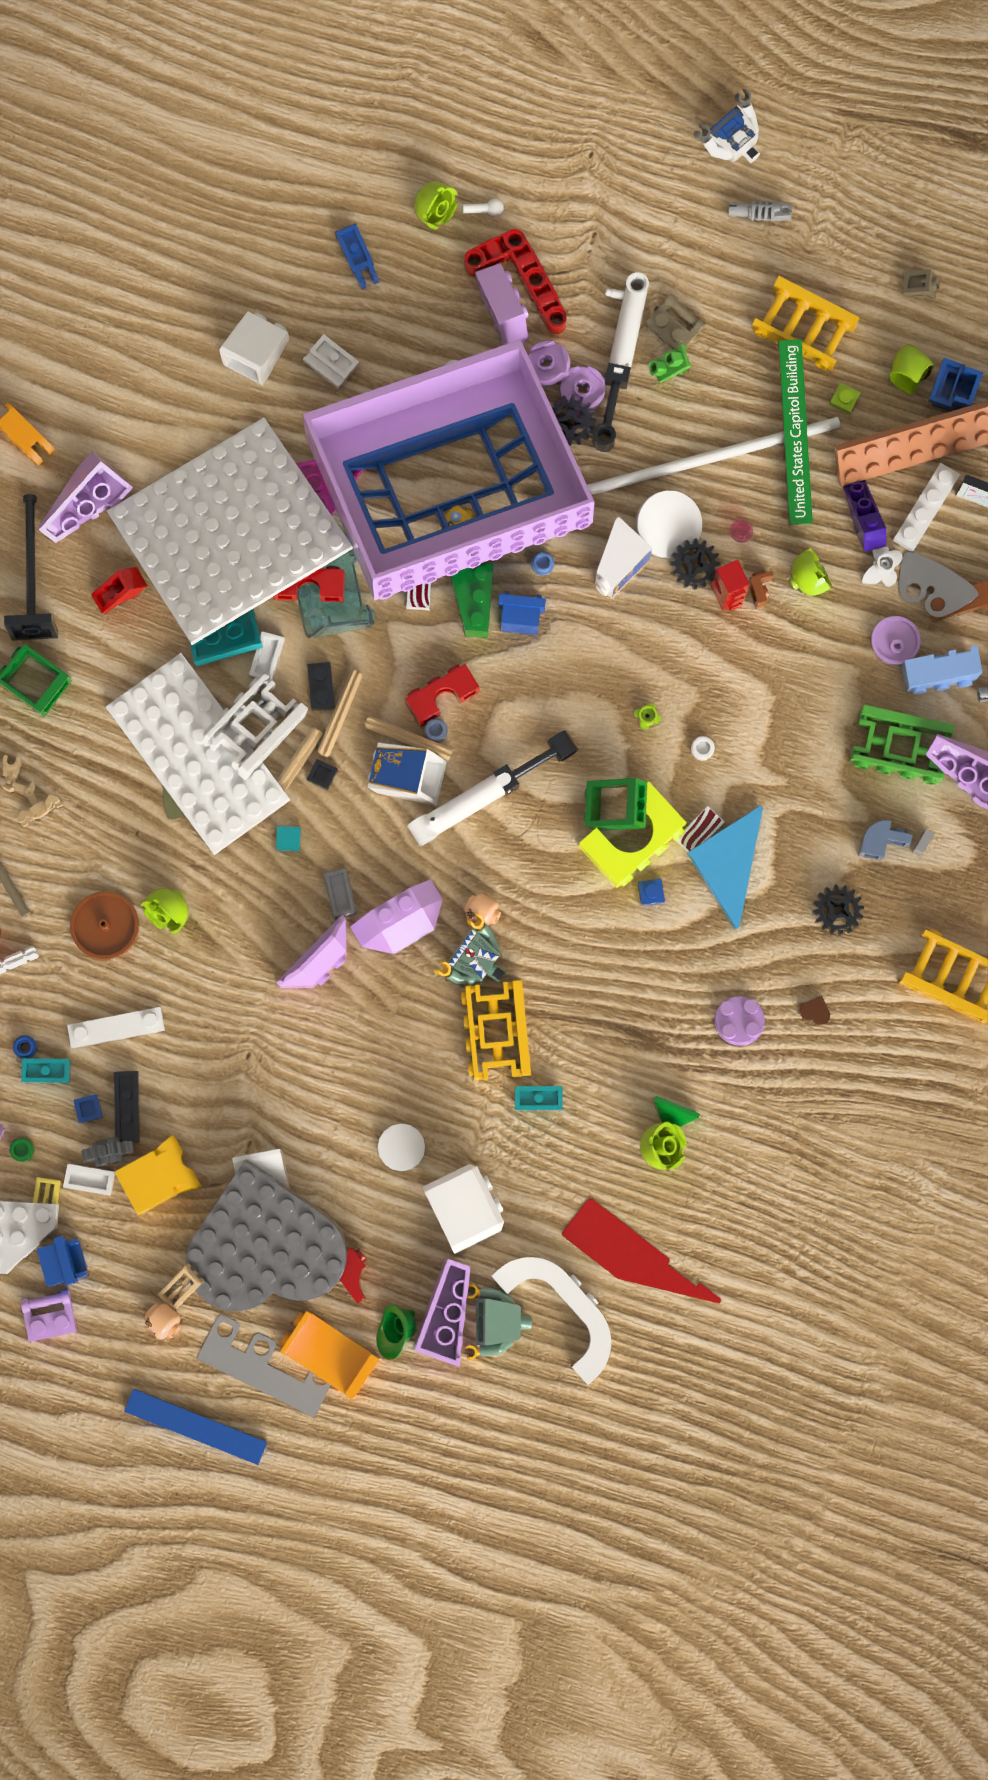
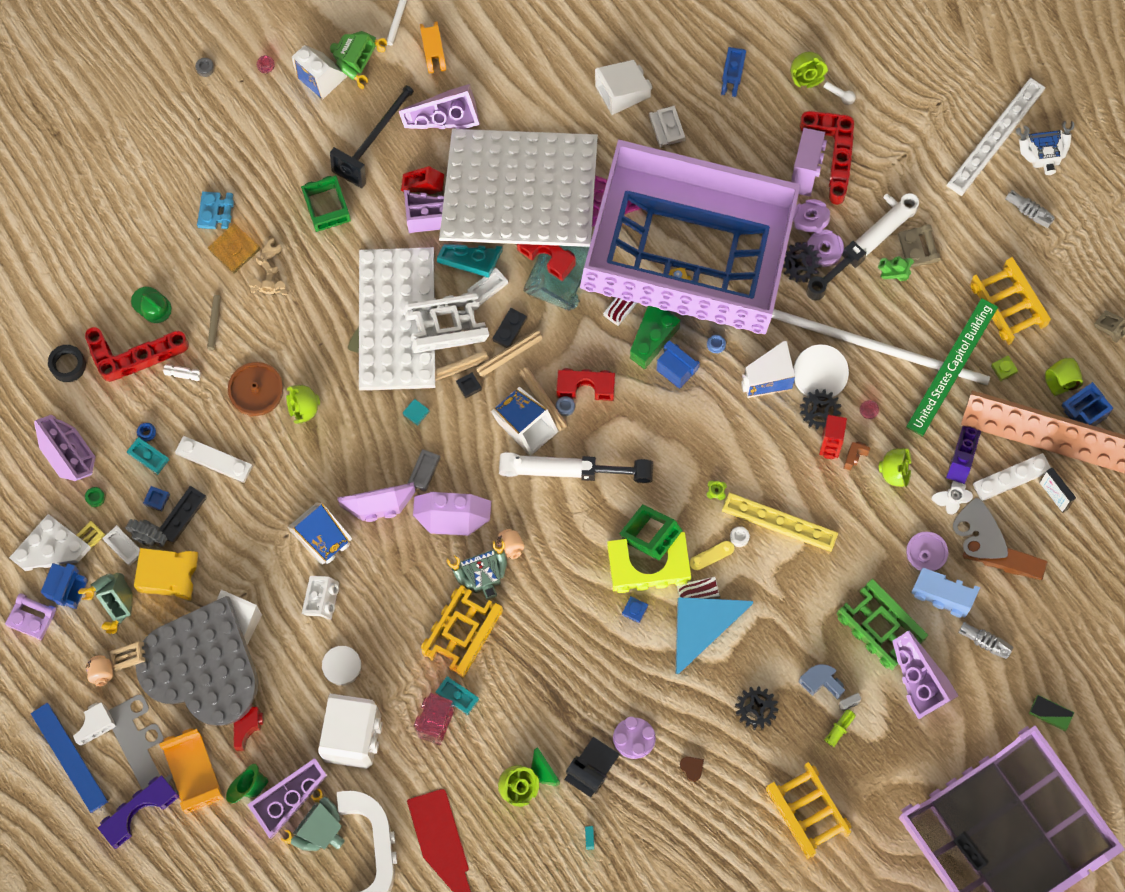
camera: 40 degrees right, 10 degrees down
none -> white arch [73,702,116,746]
none -> sand green torso [78,573,132,634]
none -> dark purple arch [98,775,180,849]
none -> slope [287,502,352,564]
none -> white bracket [302,576,339,619]
none -> lavender wedge [404,190,444,233]
none -> clear pink brick [414,693,455,746]
none -> black piece [564,737,620,798]
none -> teal tile [585,826,594,850]
none -> light yellow piece [690,541,734,571]
none -> light yellow tile [722,492,838,552]
none -> lime axle [824,709,856,747]
none -> white tile [947,78,1046,196]

